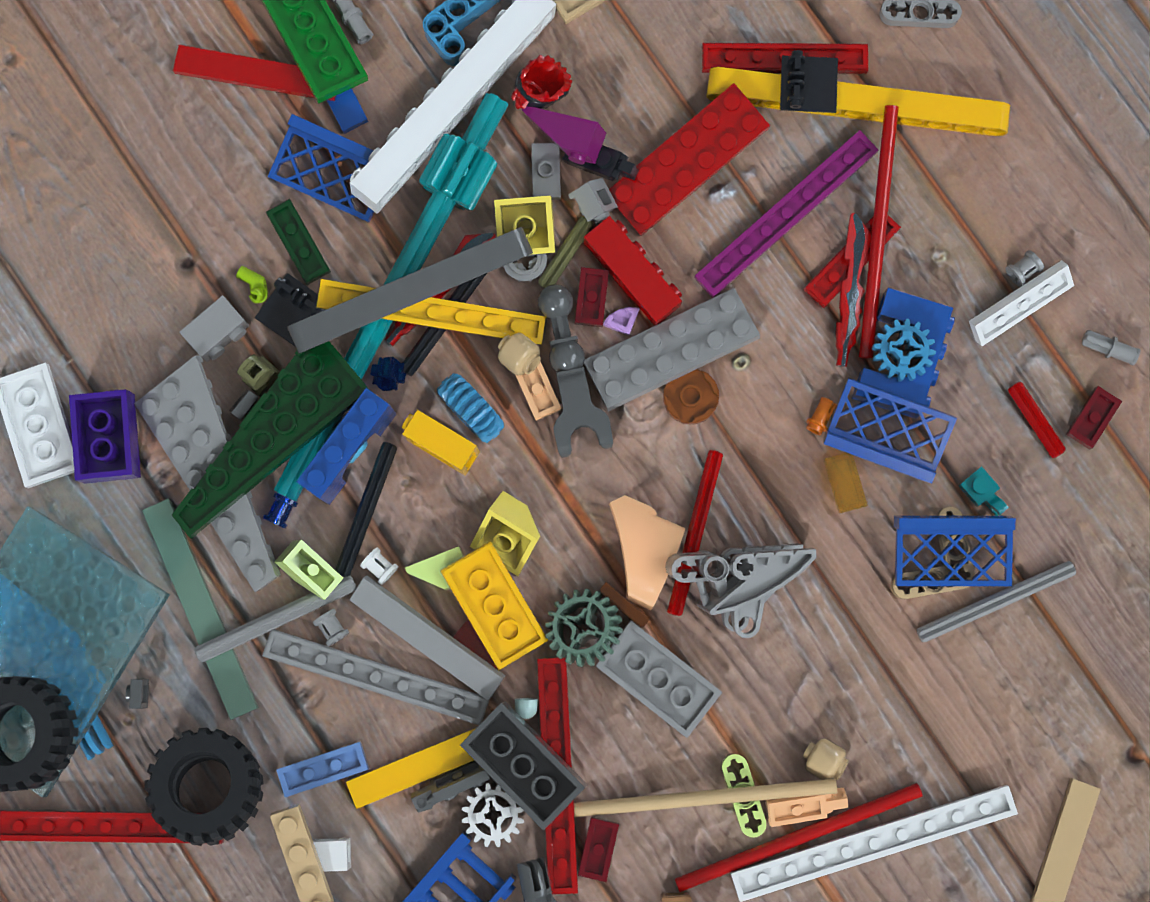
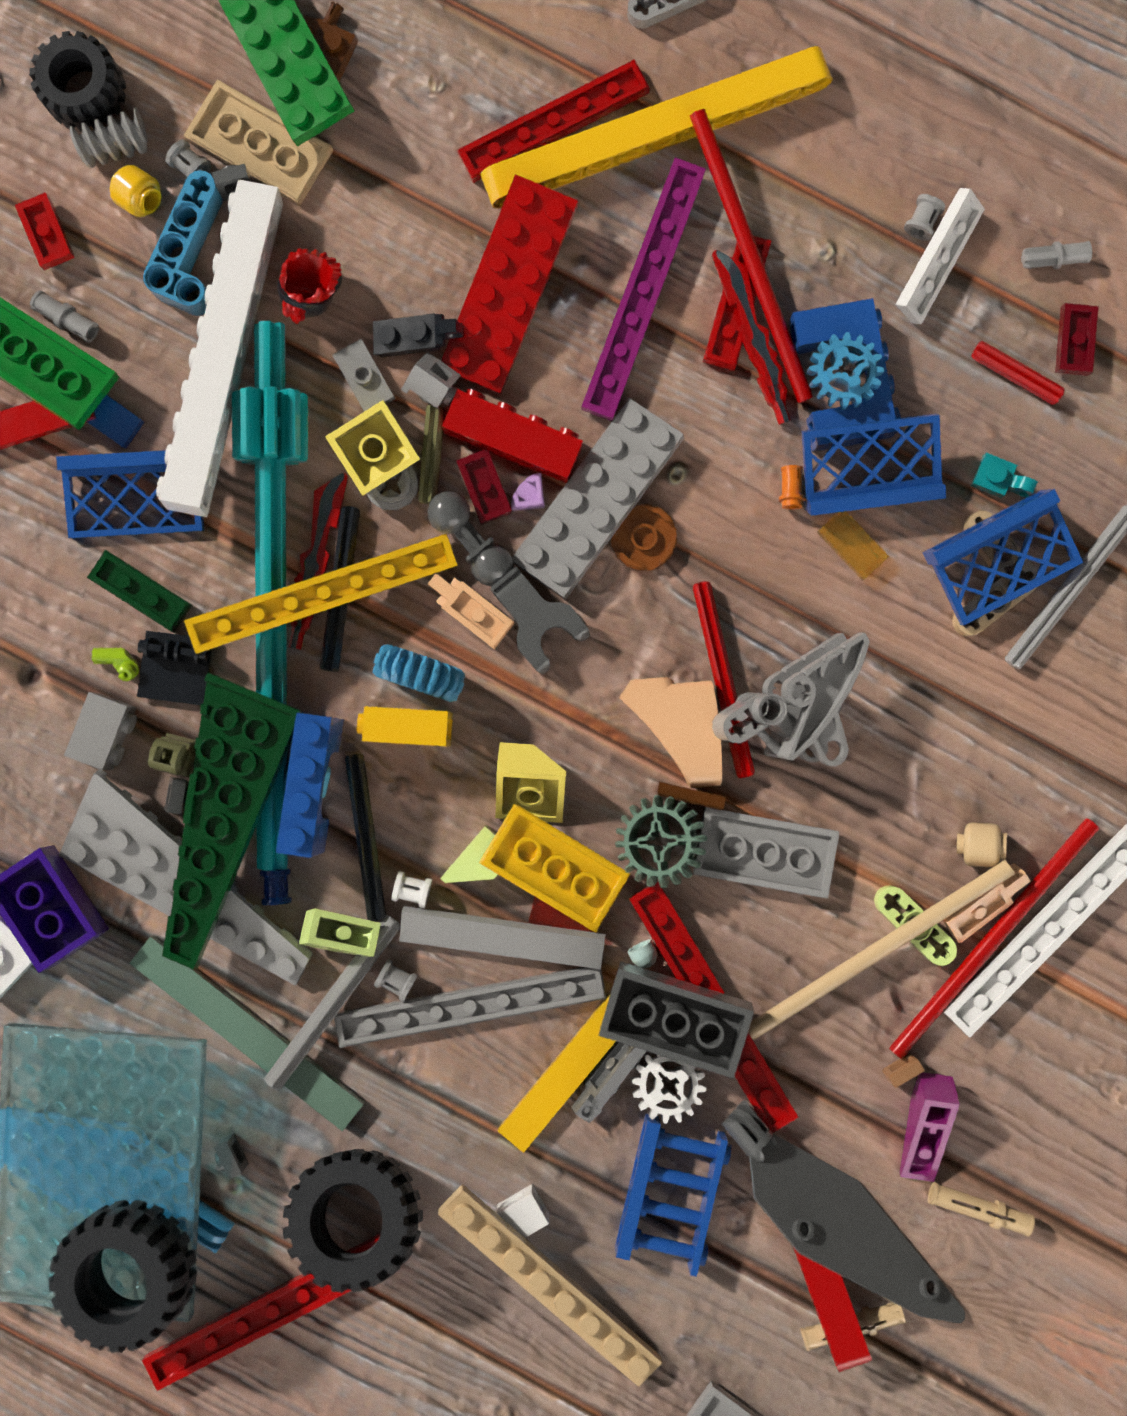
camera: 30 degrees left, 5 degrees up
medium blue plate [276,741,369,797] -> none
dark grey beam [287,227,533,353] -> none
clear blue gear [370,357,406,391] -> none
tan head [498,333,541,375] -> none
magenta slope [522,106,607,165] -> none
dark red plate [578,817,619,882] -> none
black hinge [780,50,838,113] -> none

